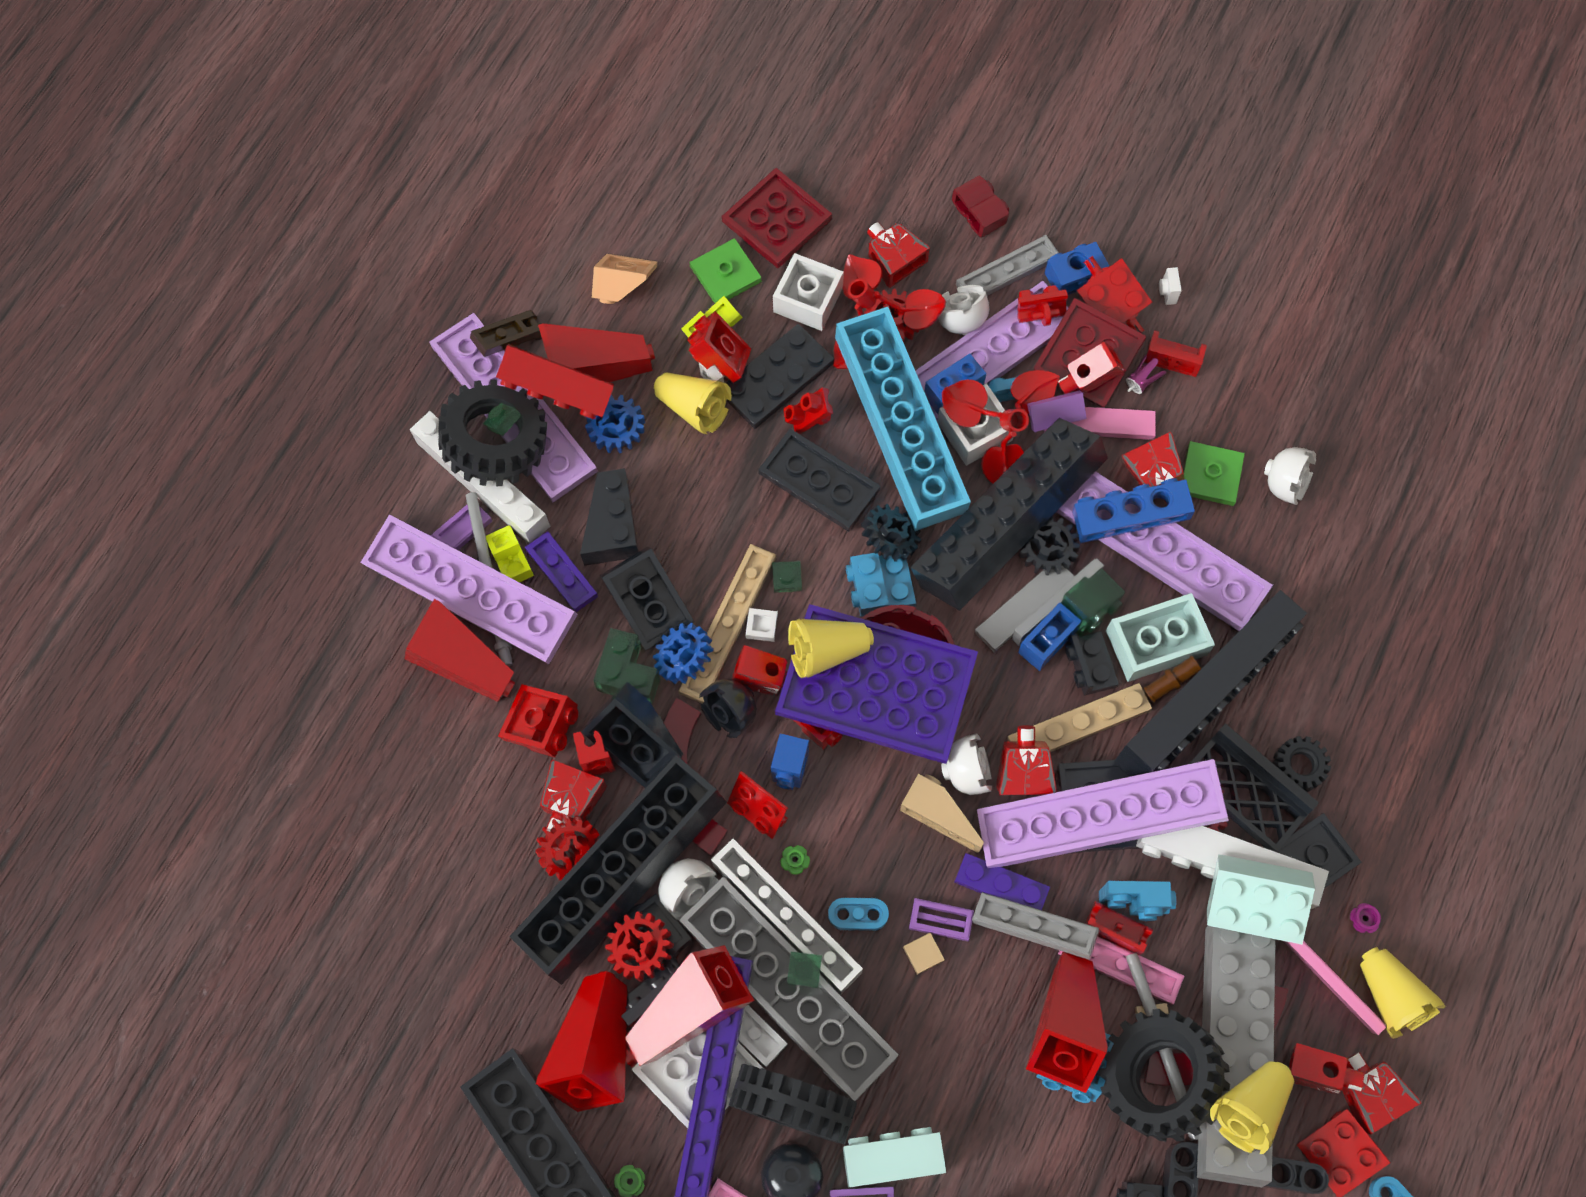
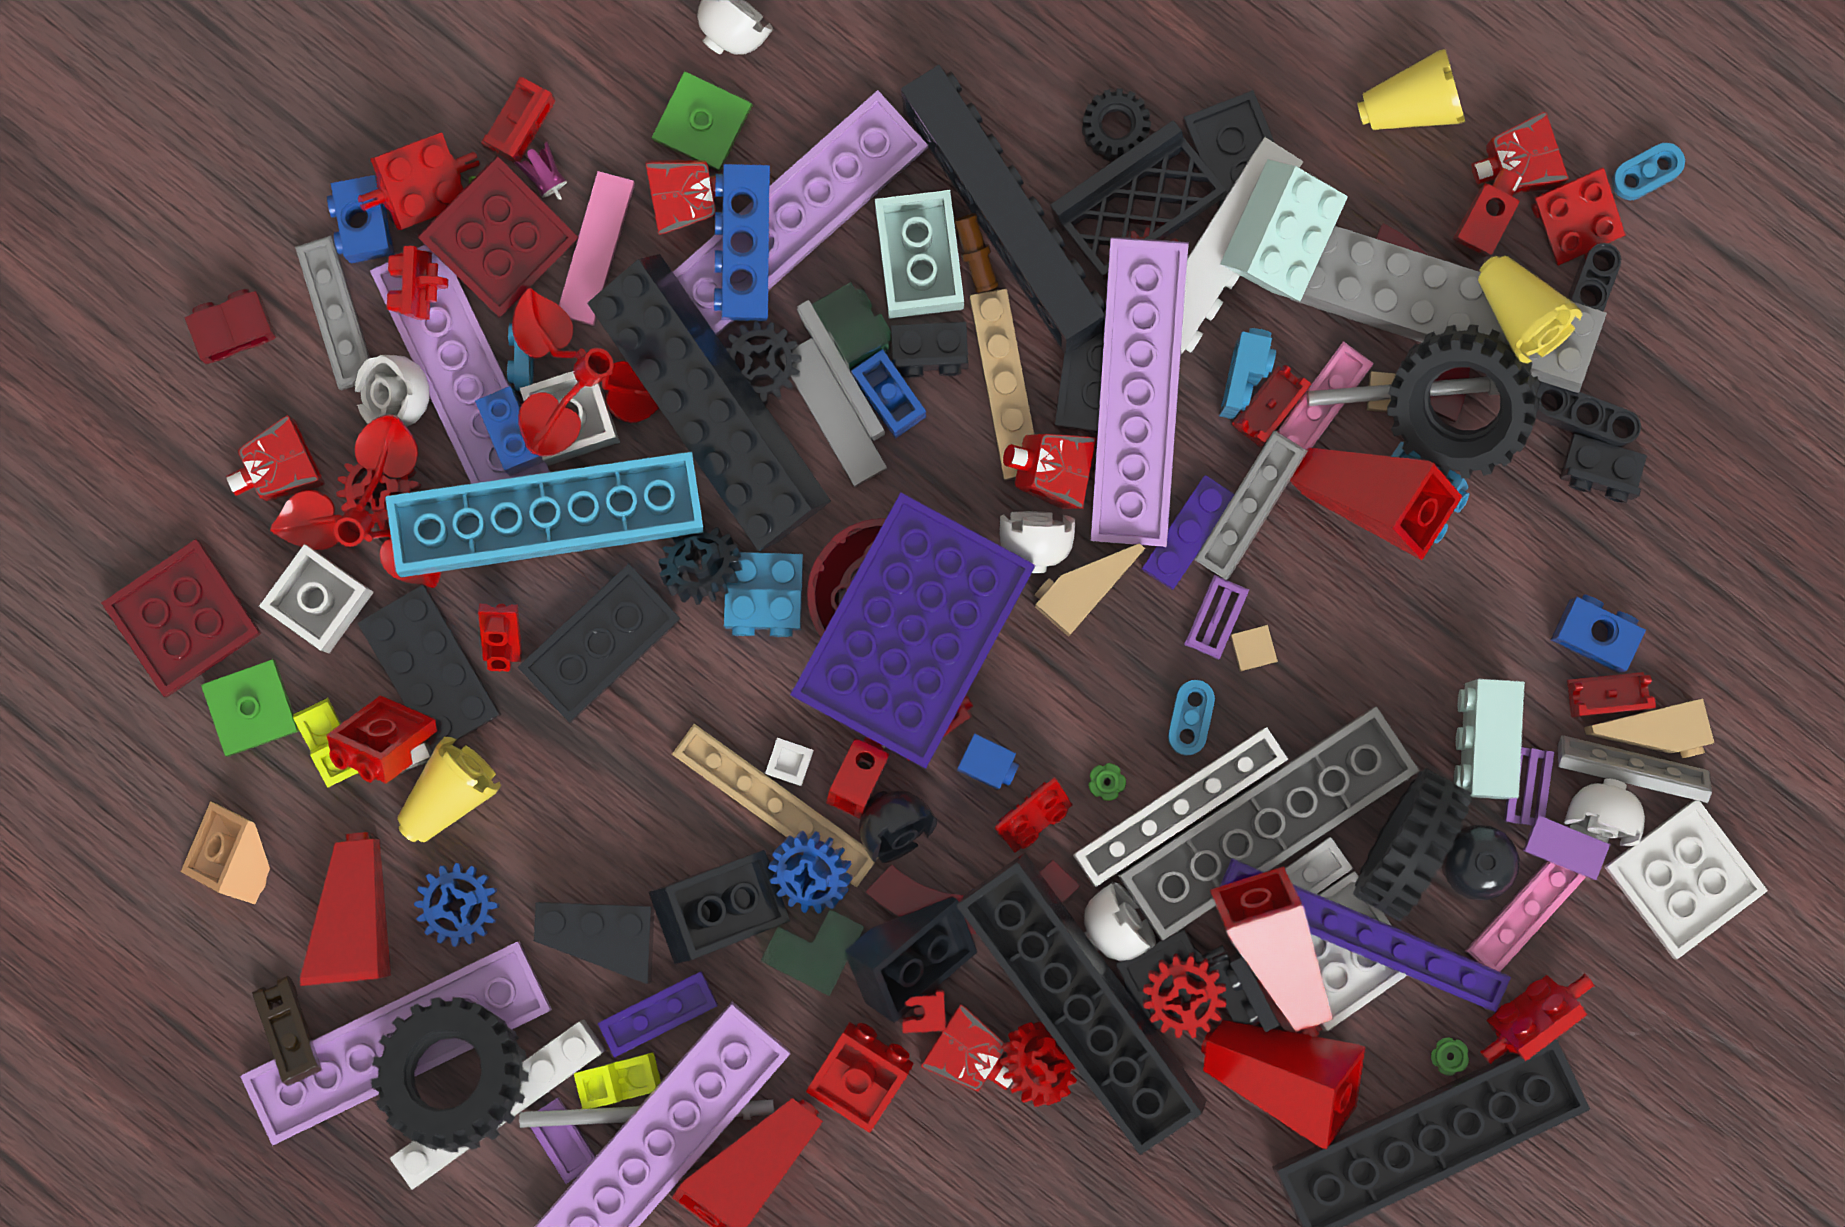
camera: 80 degrees left, 15 degrees up
clear green plate [483,403,521,436] -> none
red brick [496,344,614,419] -> none
clear green plate [772,561,802,593] -> none
clear green plate [787,952,822,988] -> none
light yellow cone [788,619,874,678] -> none
medium lavender tile [1027,391,1087,432] -> none
torso [1058,342,1126,394] -> none
white plate [1159,267,1181,305] -> none
bright pink tile [1283,941,1386,1035] -> none
magenta plate [1350,903,1381,933] -> none

